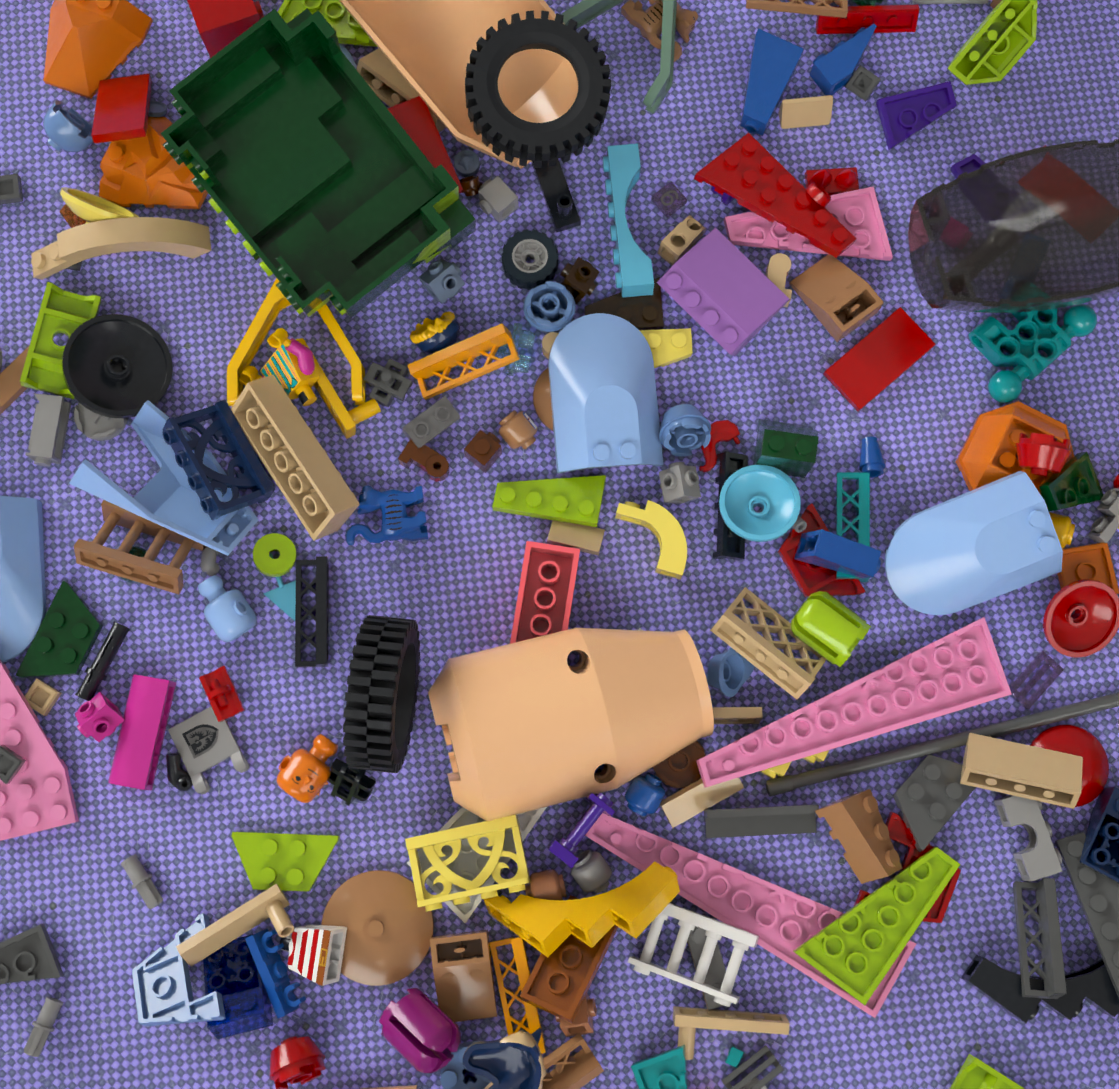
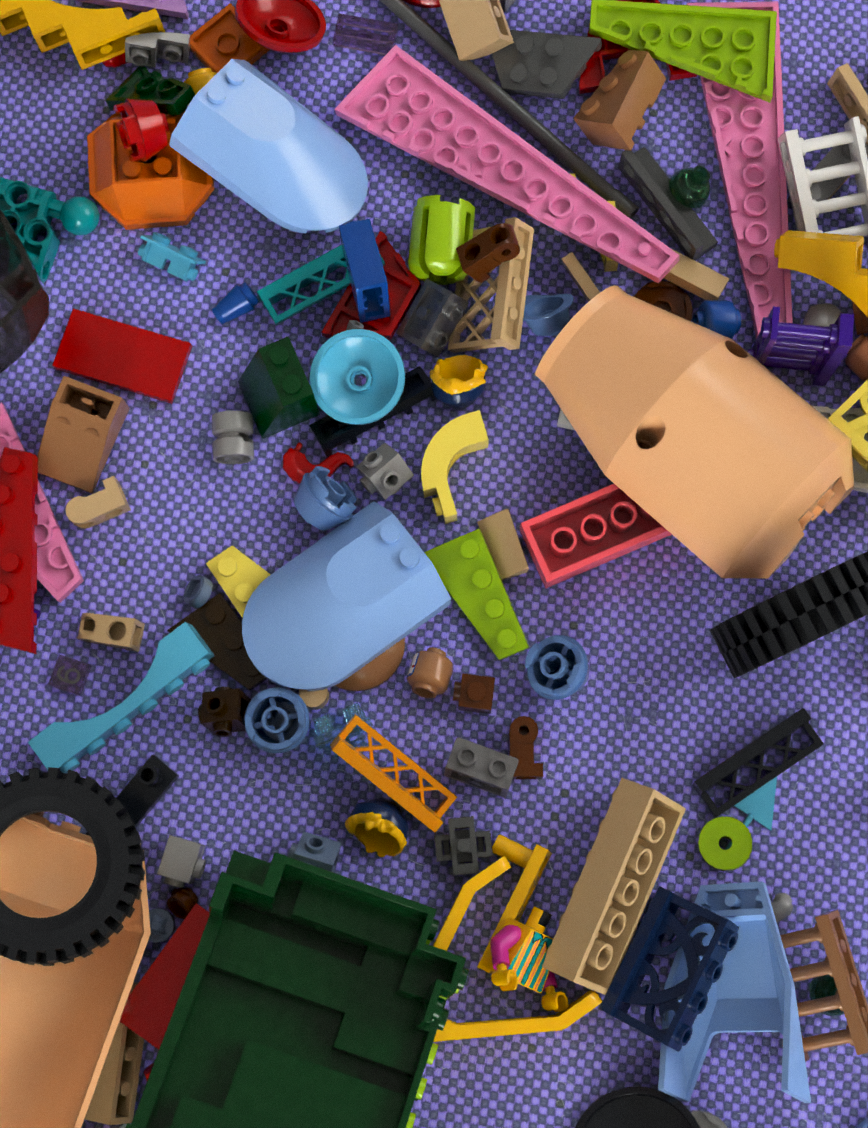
camera: 115 degrees left, 0 degrees up
light blue piece [198,575,257,642] -> none
blue animal [345,485,428,546] -> none
black wheel [502,229,558,290] -> none
medium lavender slope [657,227,790,356] -> none
none -> medium azure hinge [138,232,206,282]
none -> sand blue tile [183,575,213,609]
none -> light grey wheel [212,411,254,464]
none -> flat silver bracket [396,278,468,357]
none -> yellow hair [430,355,488,410]
none -> reddish brown leg [456,223,520,284]
none -> medium blue cone [525,635,589,700]
none -> clear green brick [669,166,710,208]

